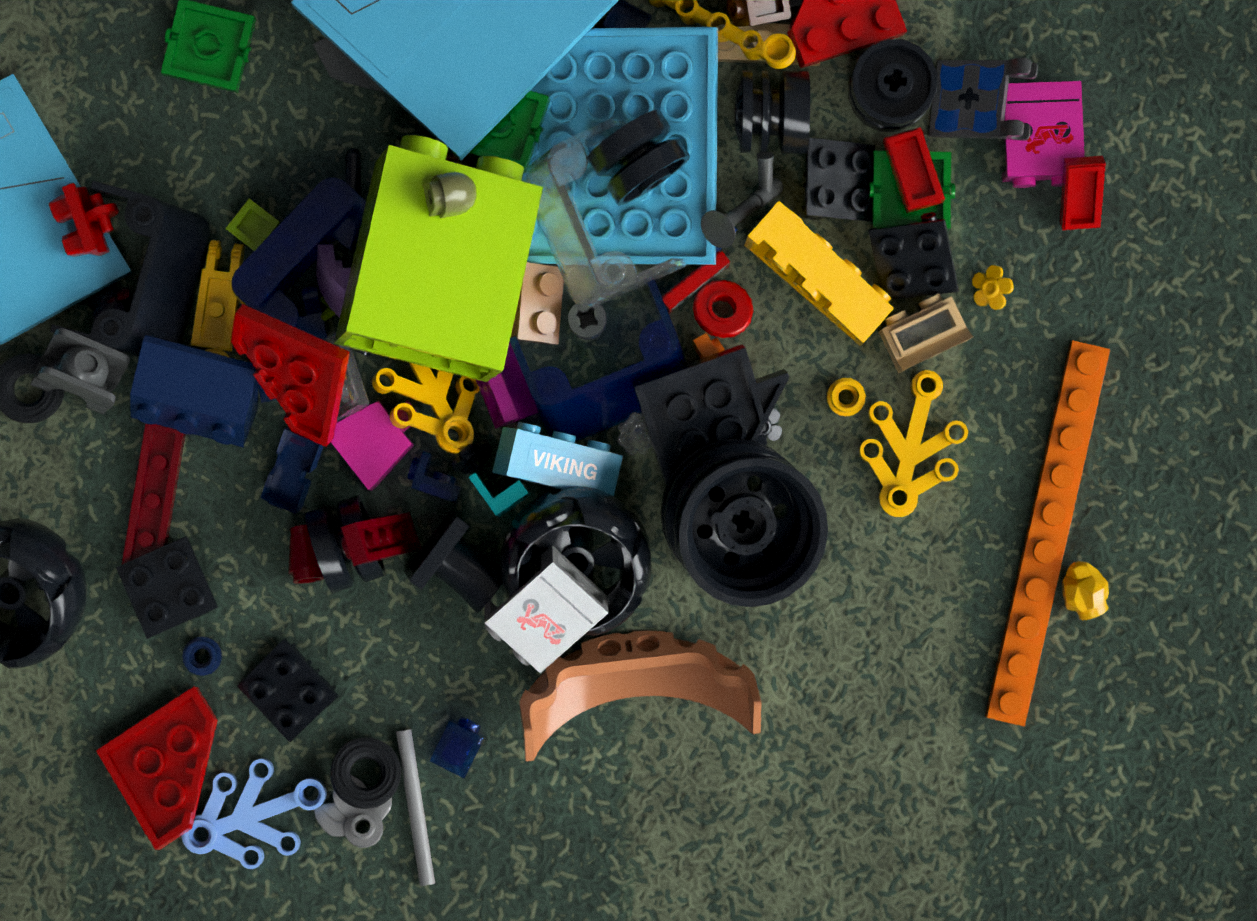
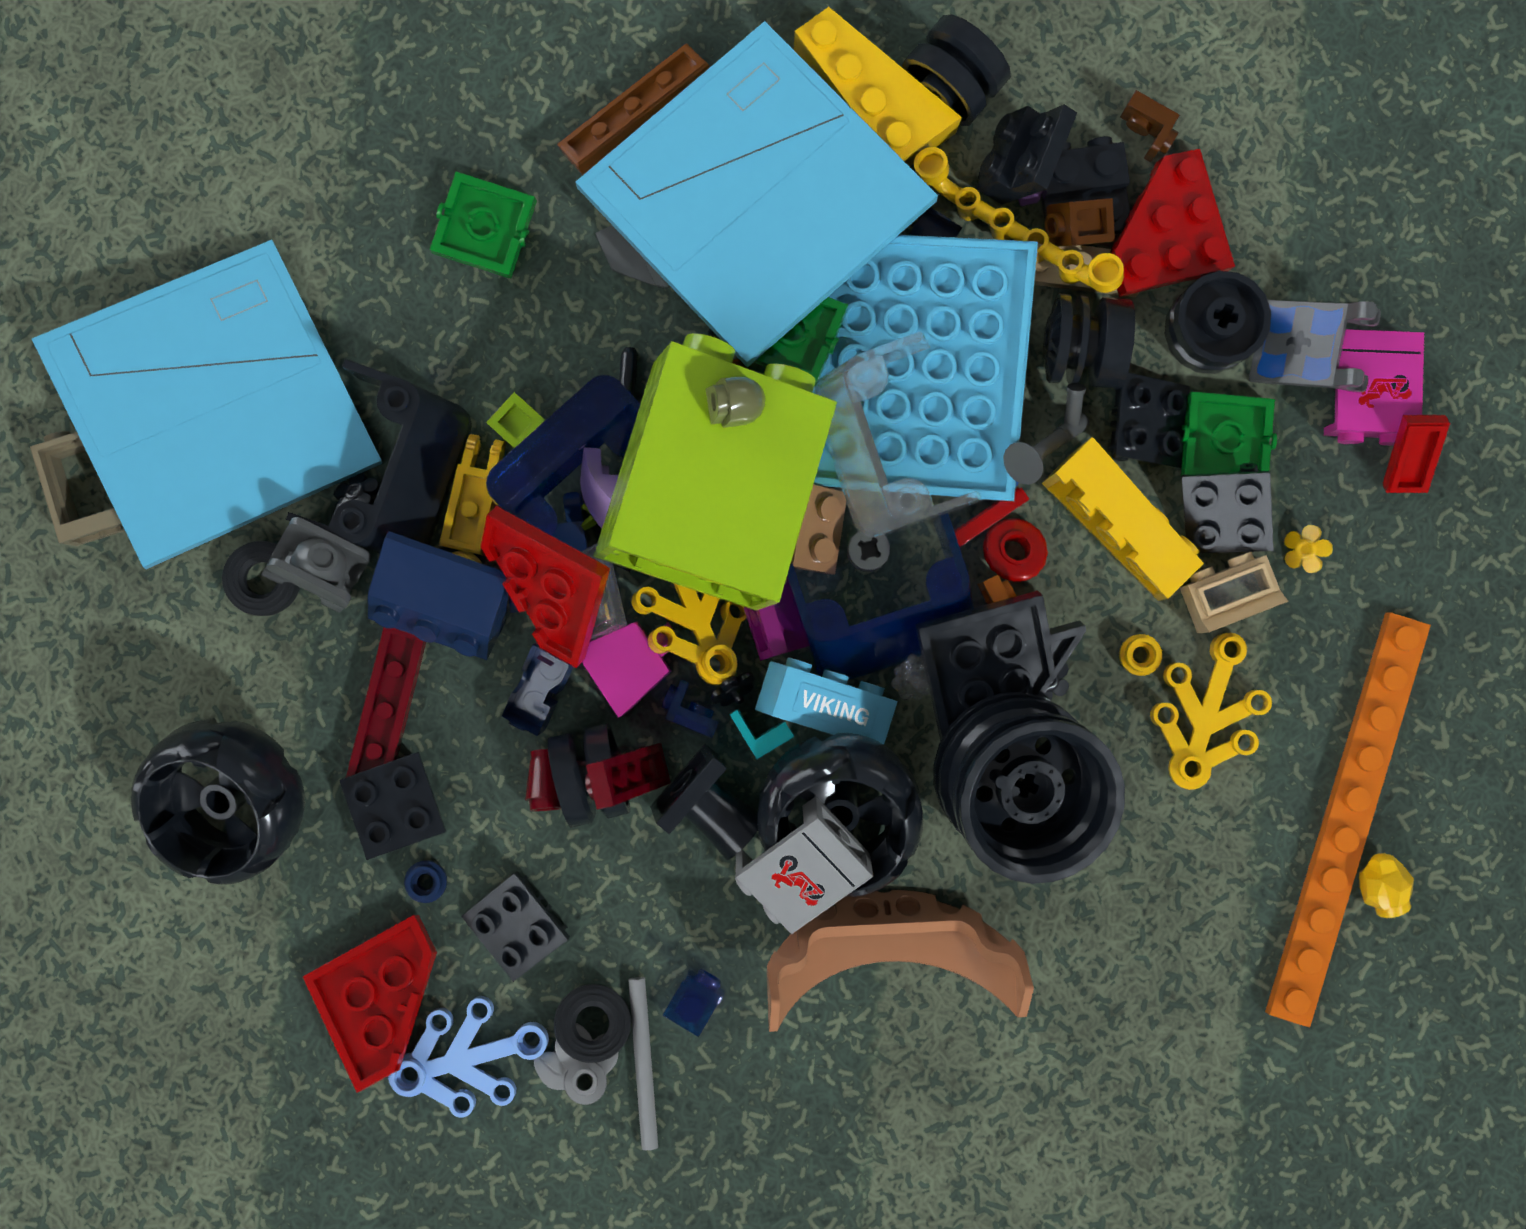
camera: 10 degrees right, 0 degrees up
red hips [49,183,119,257] -> none
black wheel [587,110,690,206] -> none
red tile [883,127,945,214] -> none

